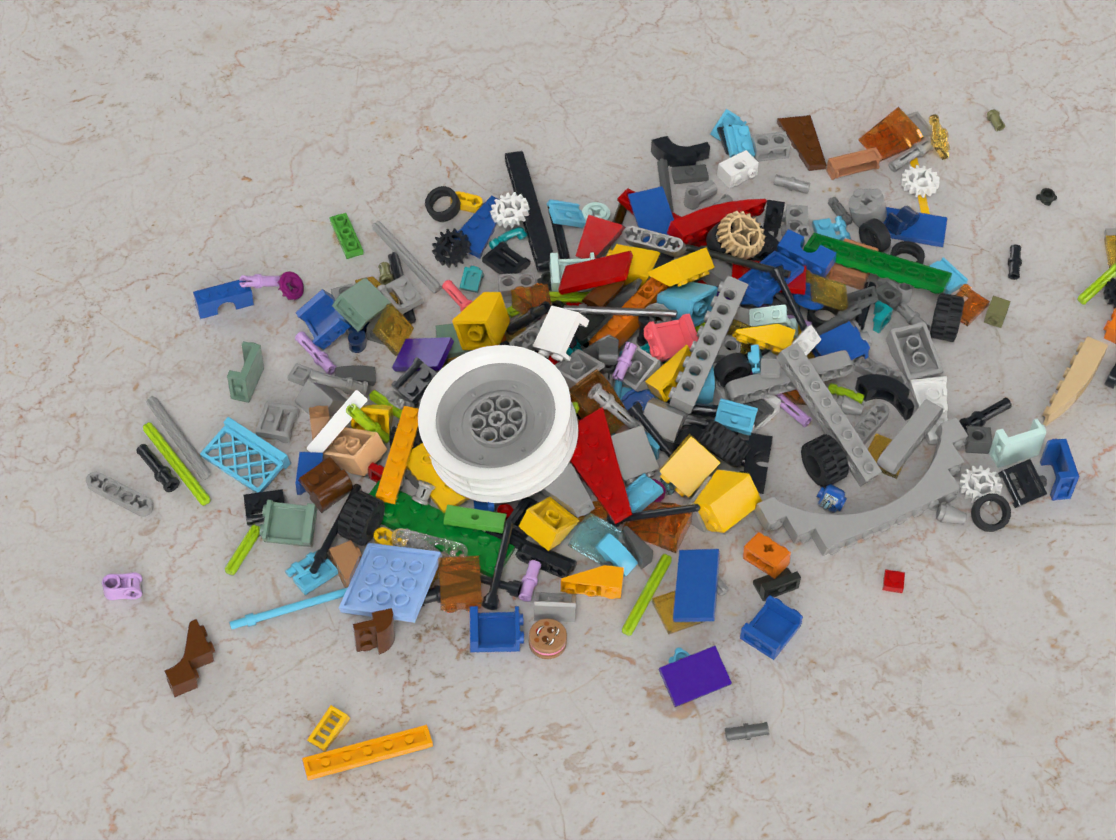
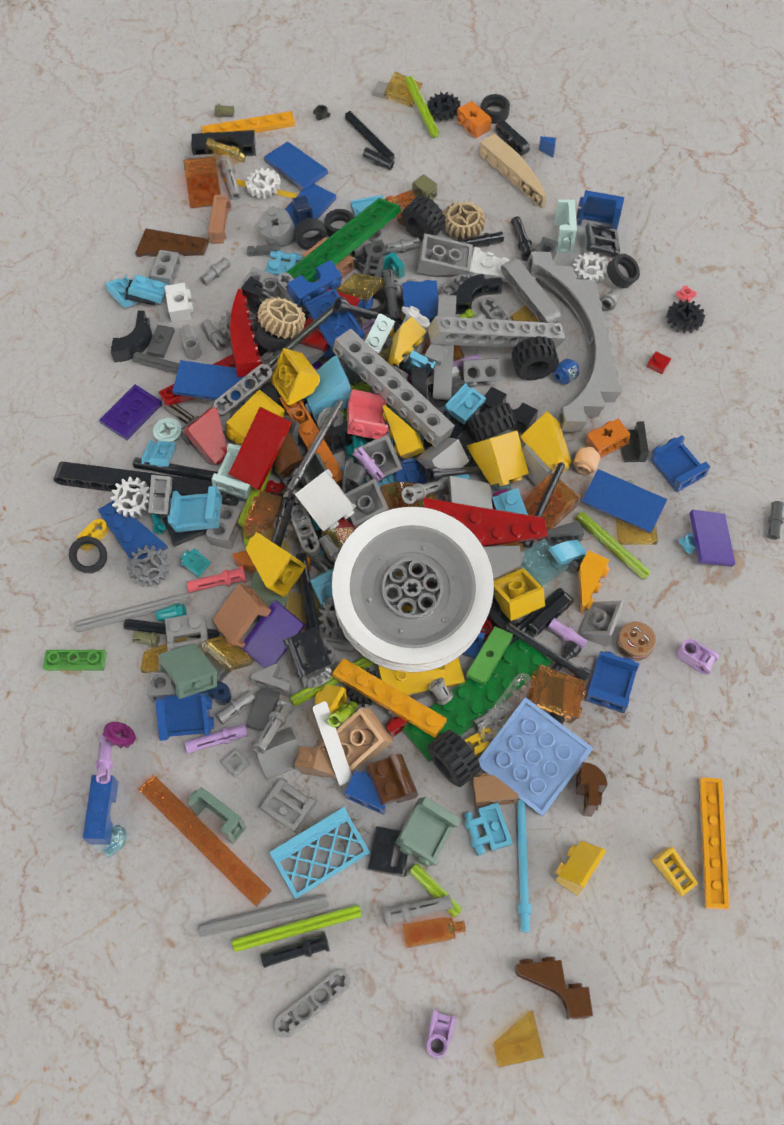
camera: 65 degrees left, 10 degrees up
black bar [309,484,361,574] -> none
none -> dark purple tile [99,384,163,440]
none -> clear light blue arm [103,825,126,858]
none -> clear orange plate [138,774,272,907]
none -> light grey brick [148,475,173,515]
none -> teal cone [156,603,187,622]
none -> medium azure panel [168,486,222,532]
none -> black arch [191,130,256,157]
none -> light orange plate [201,111,295,133]
none -> nougat panel [212,583,271,647]
none -> light grey pin [215,690,255,725]
none -> light grey slope [250,663,293,698]
none -> blue tile [264,141,328,190]
none -> black axle [345,111,395,160]
none -> light grey pin [384,895,453,928]
none -> clear orange hinge [403,917,466,949]
none -> tan gear [443,200,486,240]
none -> black pin [454,231,504,247]
none -> light grey brick [462,358,500,385]
none -> clear yellow wing [493,1011,544,1068]
none -> yellow slope [555,841,607,896]
none -> light nougat head [573,447,600,475]
none -> black gear [666,299,705,334]
none -> coral plate [676,286,697,302]
none -> lavender piece [677,639,719,675]

